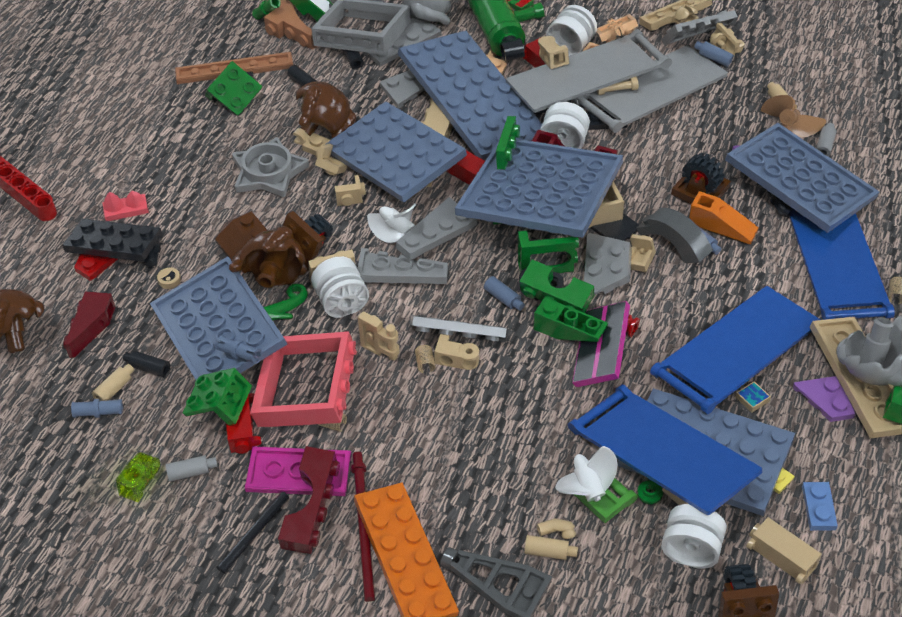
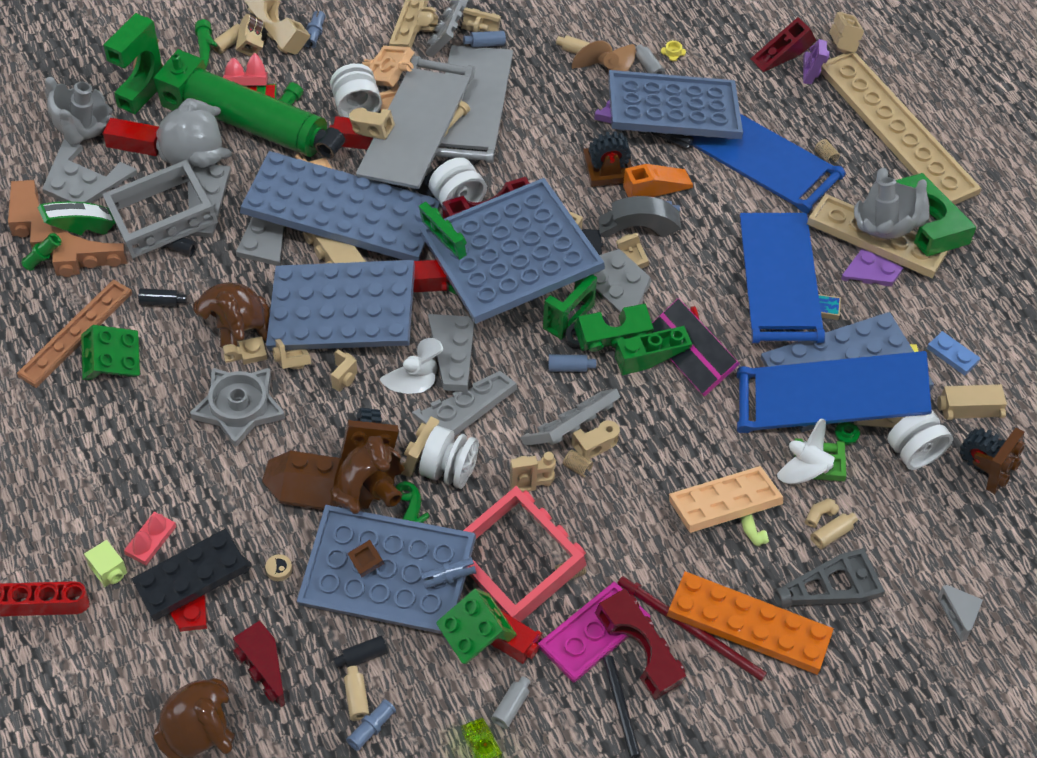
camera: 50 degrees left, 5 degrees up
none -> yellowish green brick [84,540,127,587]
none -> reddish brown plate [347,540,384,577]
none -> light yellow plate [661,41,686,61]
none -> light nougat plate [669,466,783,533]
none -> yellowish green arm [740,514,769,547]

